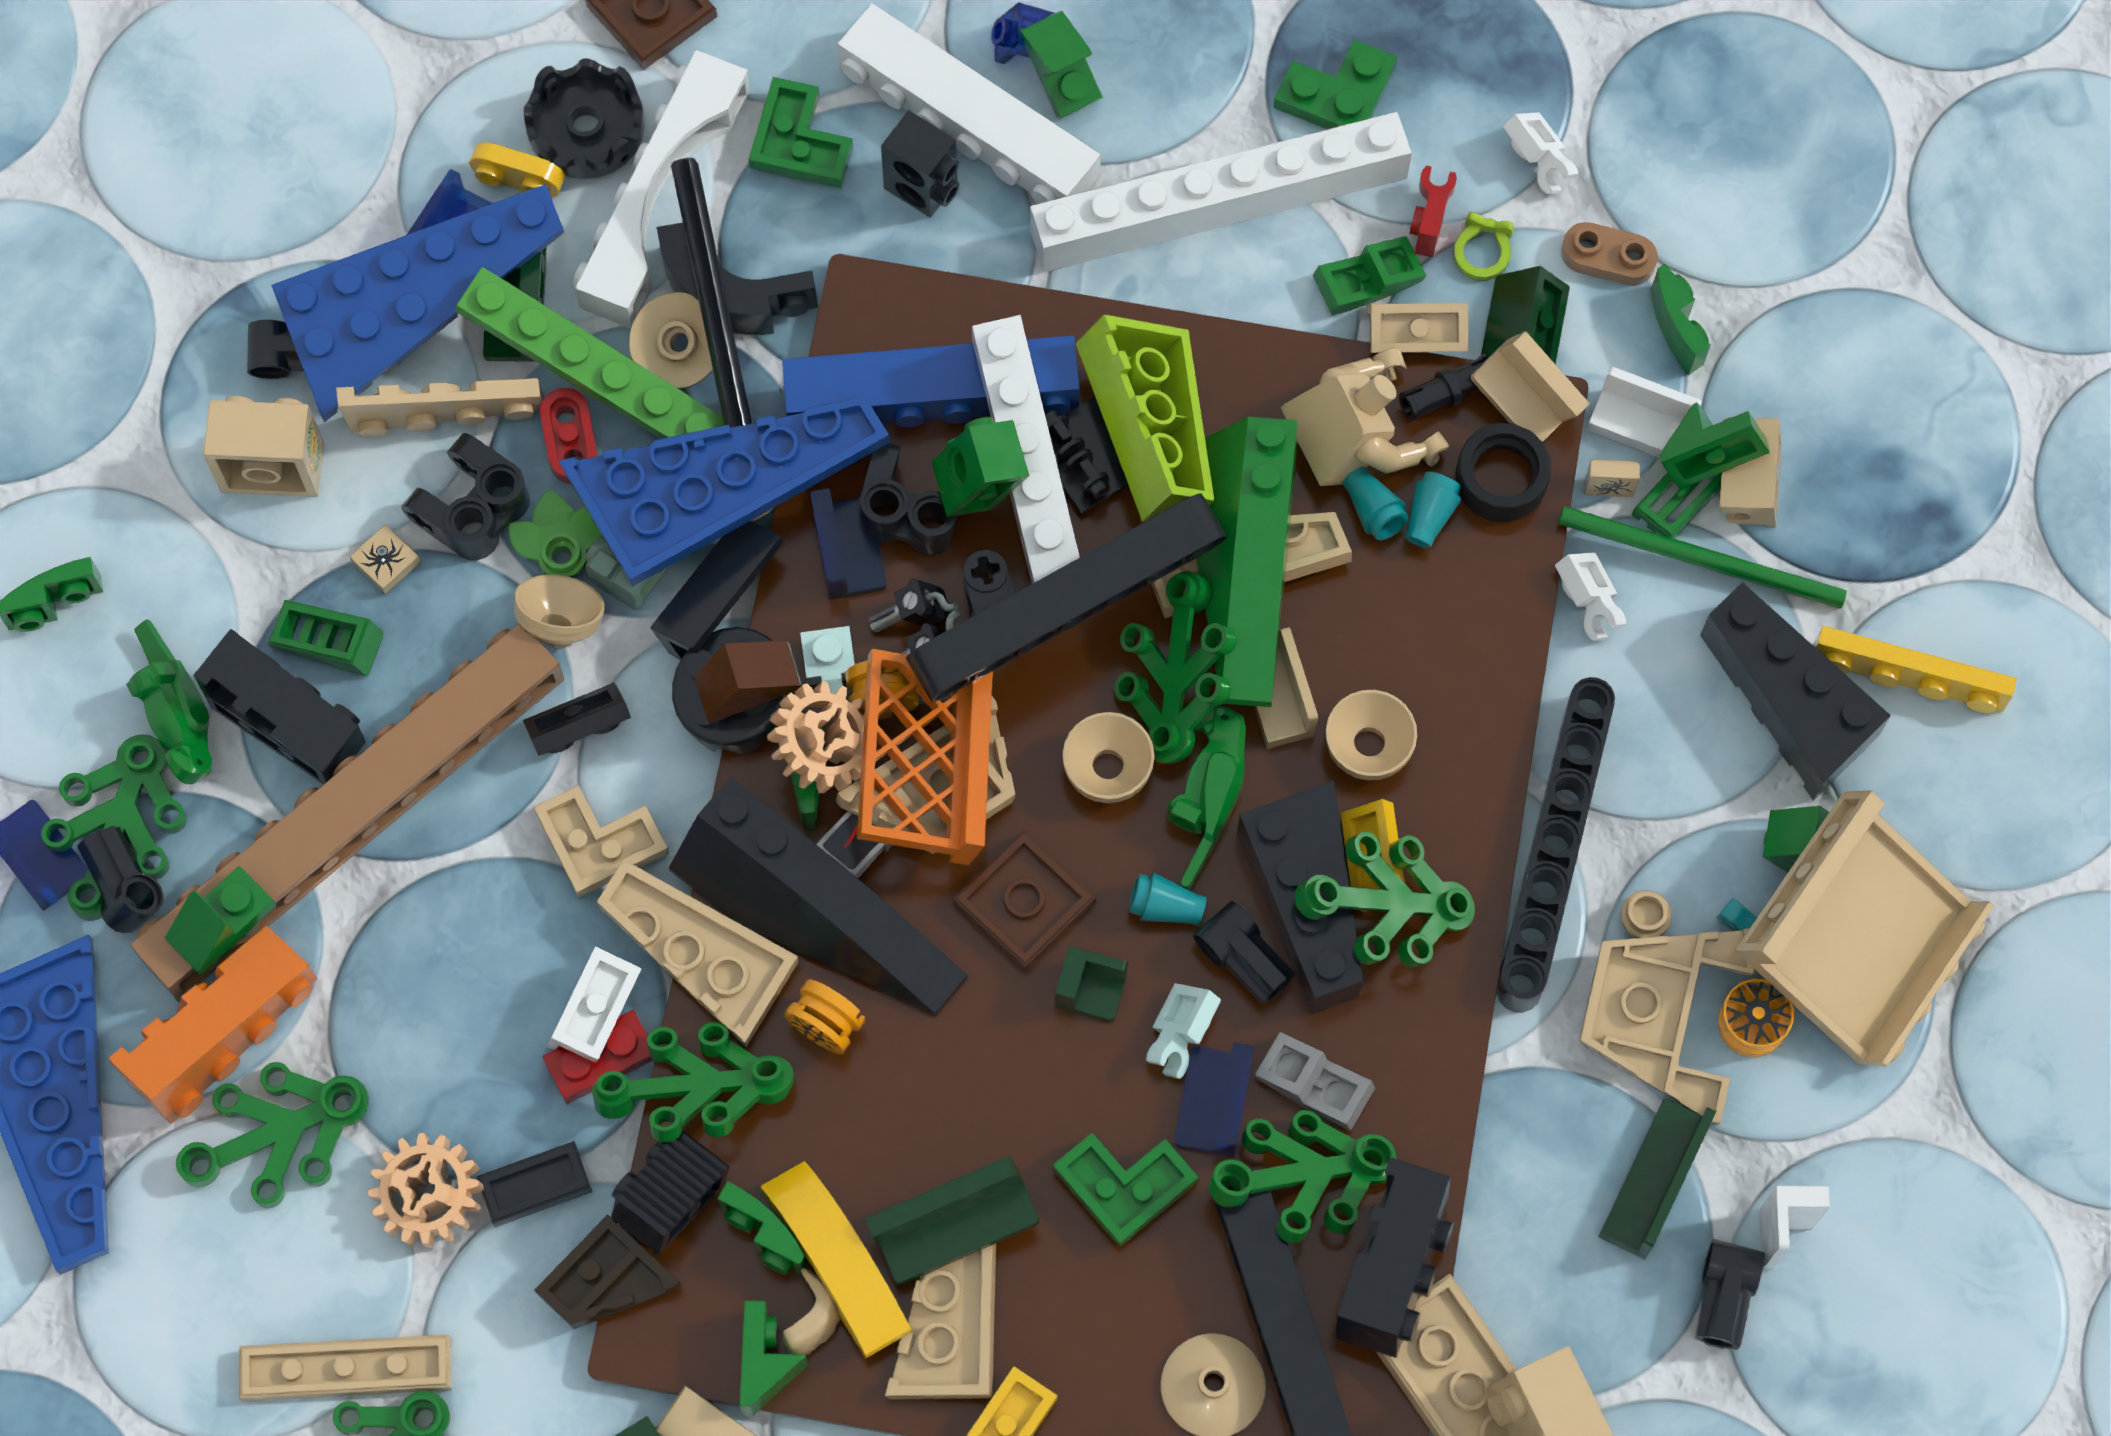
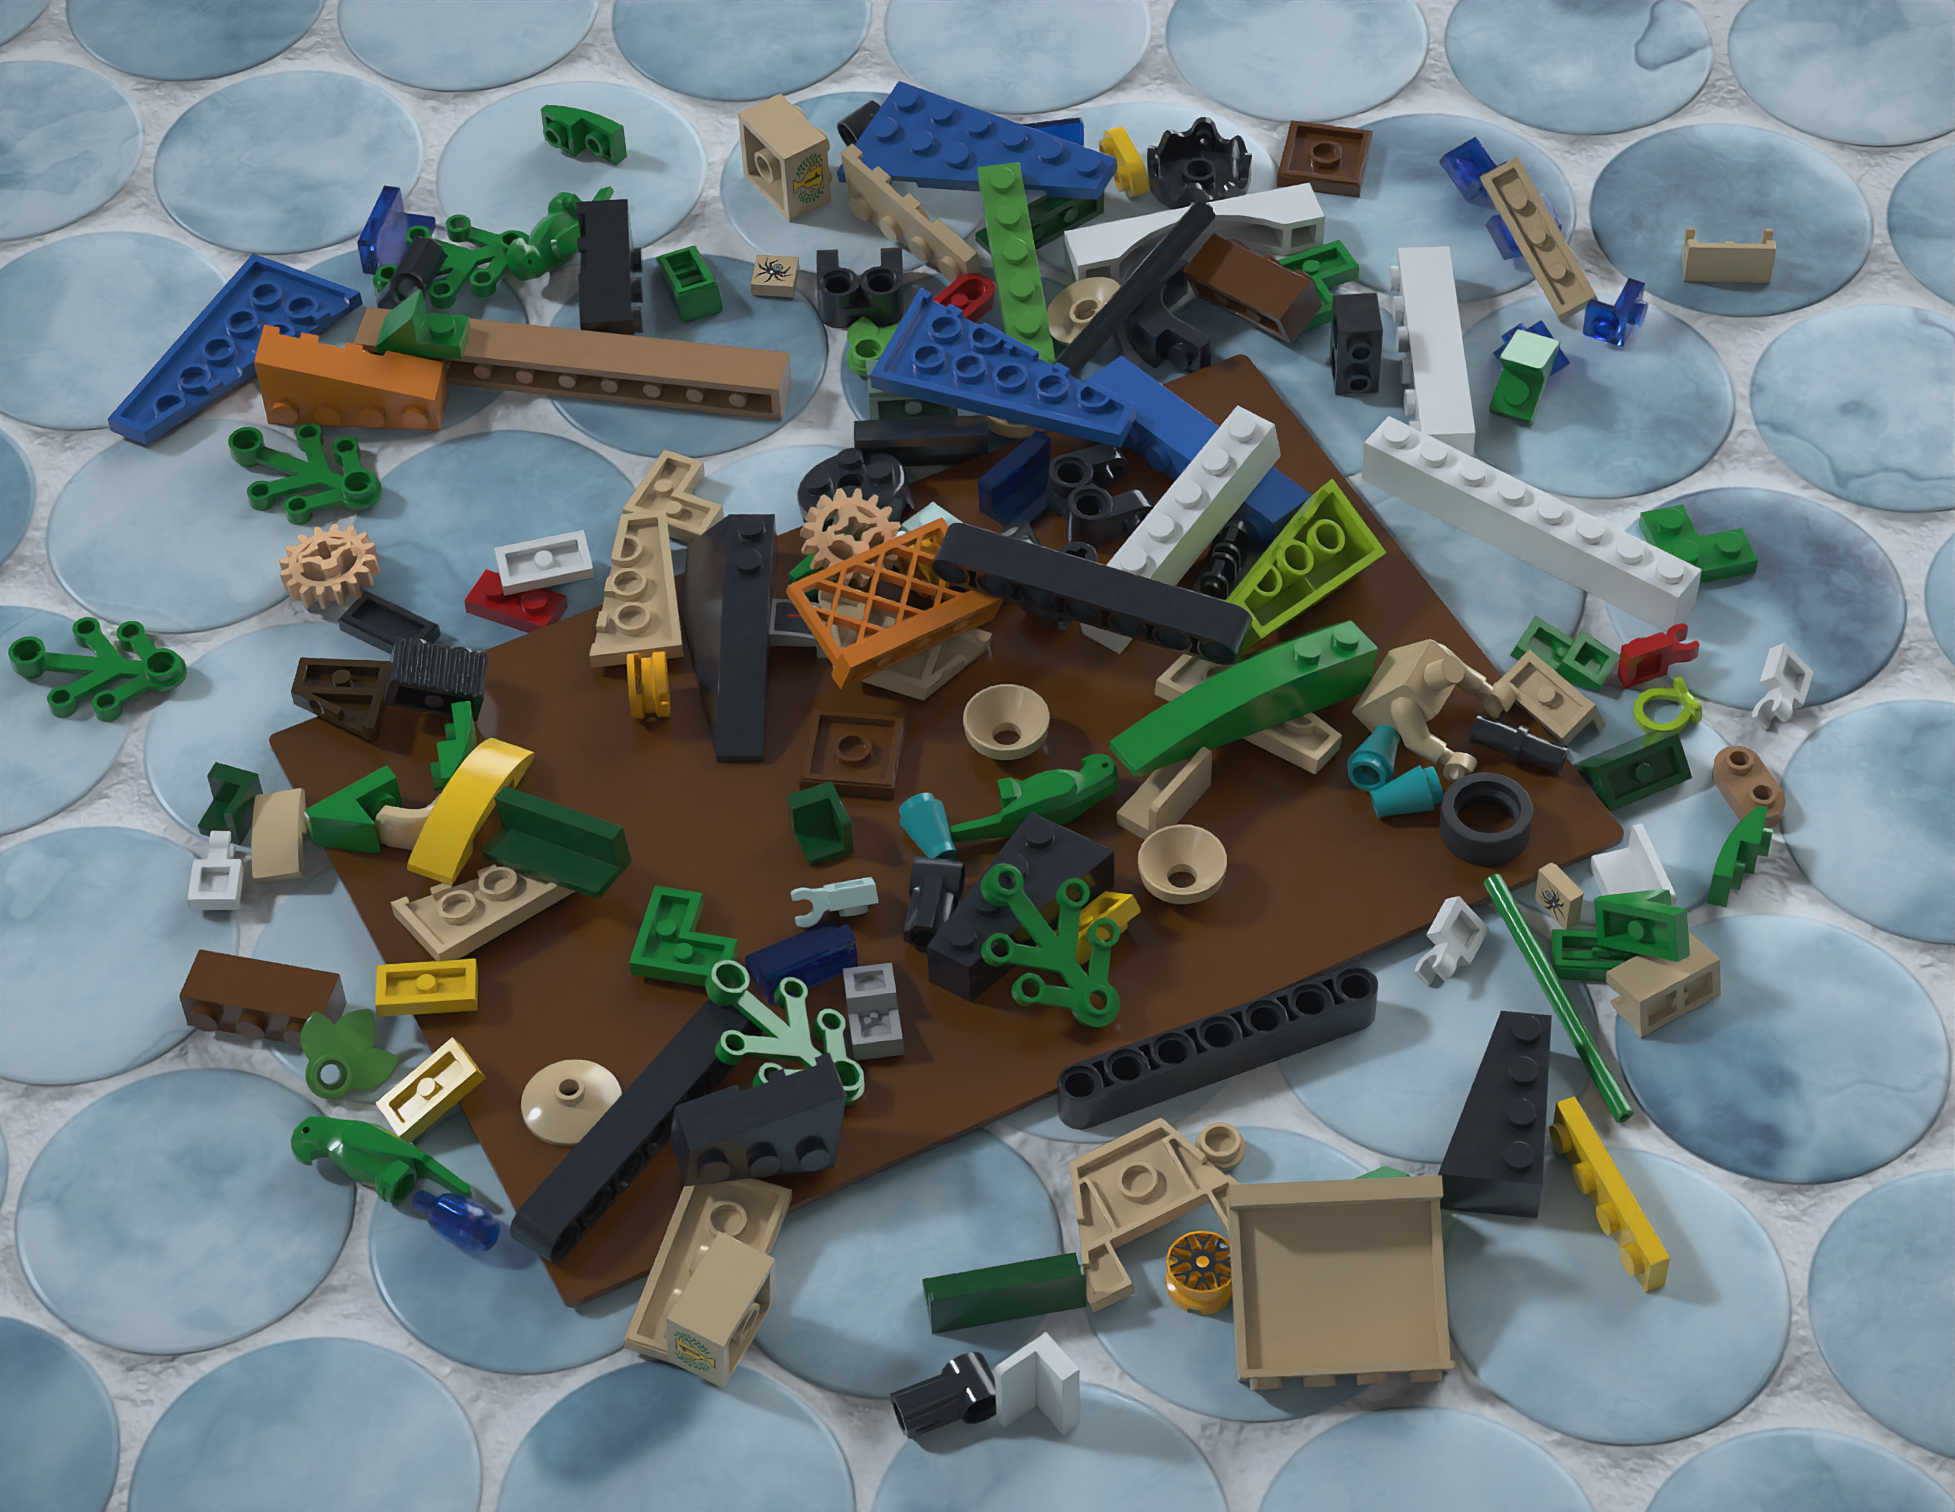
camera: 55 degrees right, 20 degrees down
tan tile [239,1335,452,1402] -> none
tan piece [514,574,604,648] -> none
black plate [523,682,631,756] -> none
green plant [592,1022,794,1142] -> none
reddish brown slope [694,640,802,724] -> none
green brick [931,417,1030,517] -> none
green plant [1114,571,1236,764] -> none
tan panel [1471,331,1590,442] -> none
none -> reddish brown brick [1183,233,1323,344]

